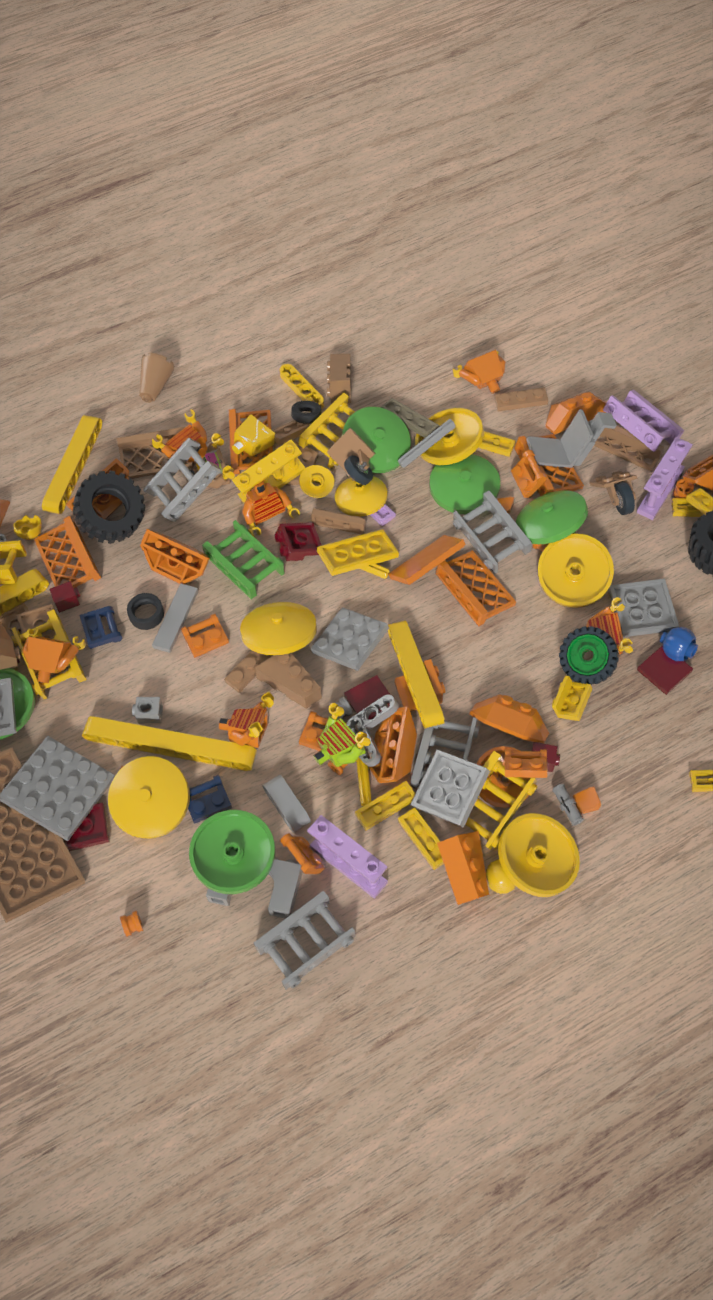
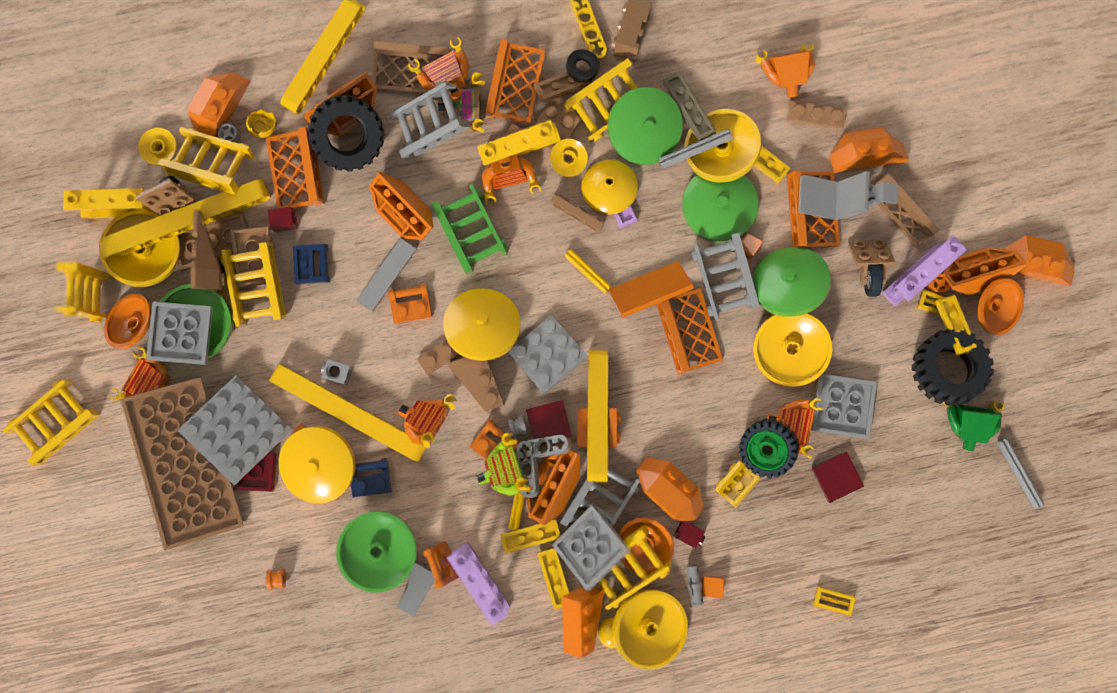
camera: 10 degrees right, 25 degrees up
orange torso [22,629,86,683] -> none
black tyre [127,593,164,630] -> none
yellow torso [232,415,275,456] -> none
light grey fence [254,890,355,990] -> none
light grey beam [262,775,311,833] -> none
dark red plate [275,522,322,561] -> none
yellow tile [317,529,399,576] -> none
medium nougat plate [327,428,375,485] -> none
orange plate [505,749,547,778] -> none
orange plate [511,450,547,498] -> none
lavender fence [603,390,685,452] -> none
blue plant [660,627,698,661] -> none

